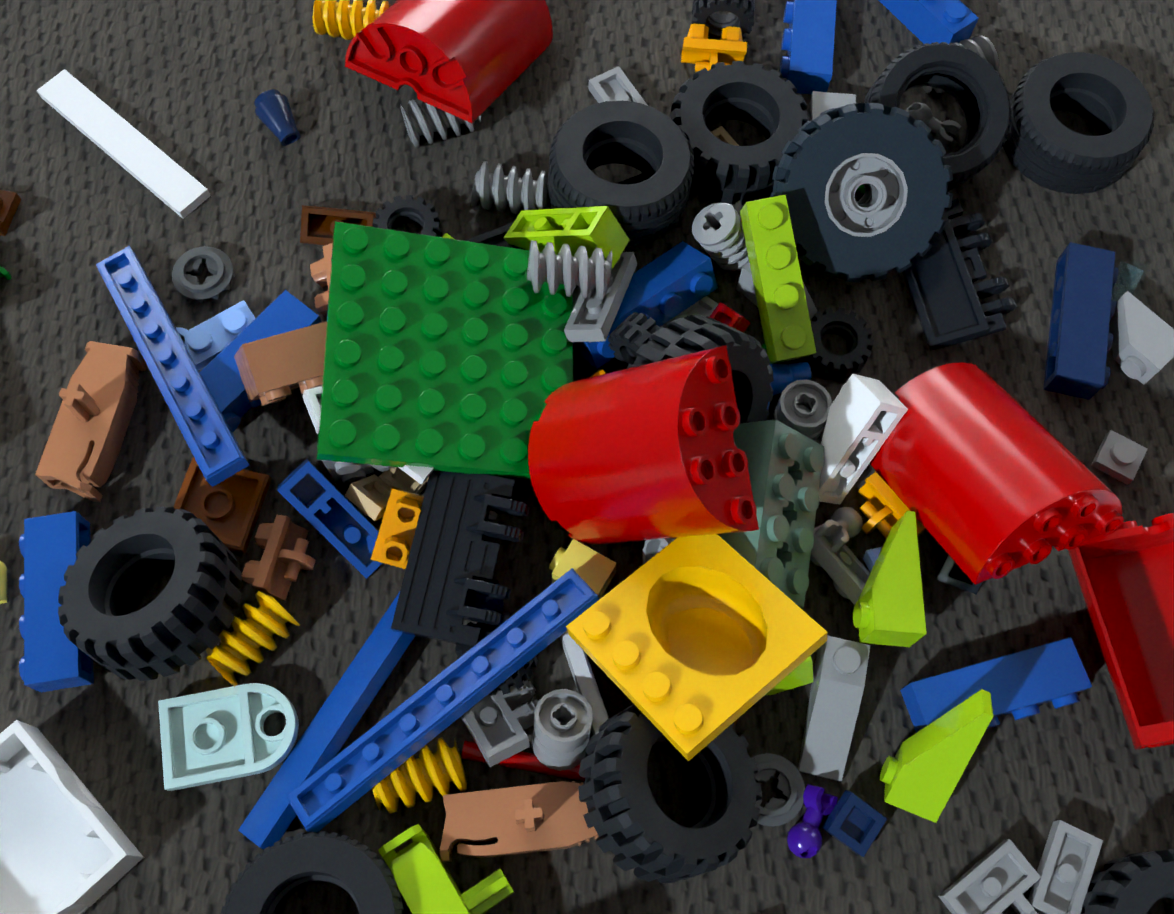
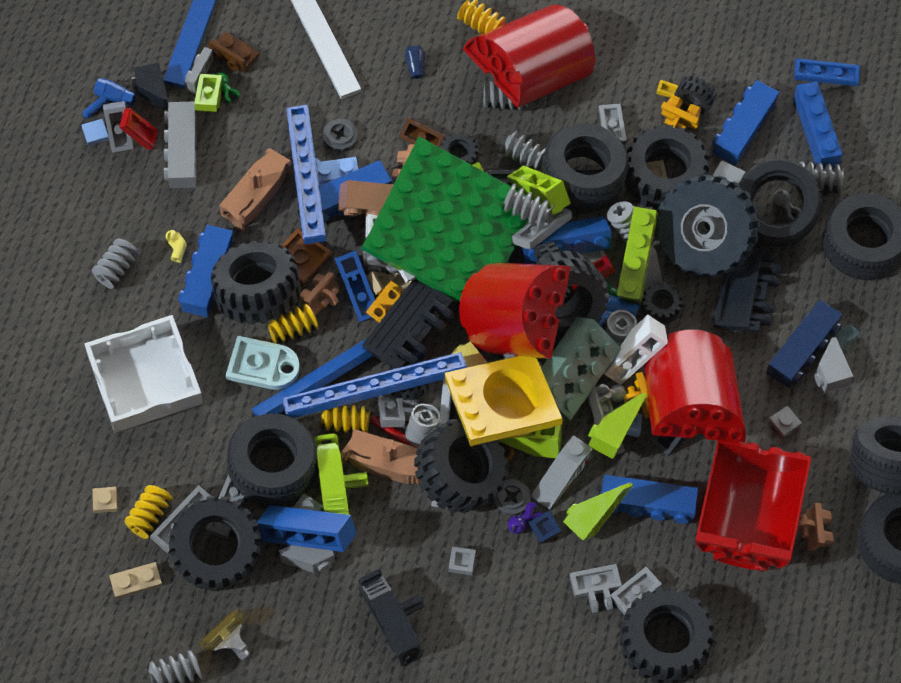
camera: 25 degrees right, 5 degrees down
none -> yellow piece [656,80,678,98]

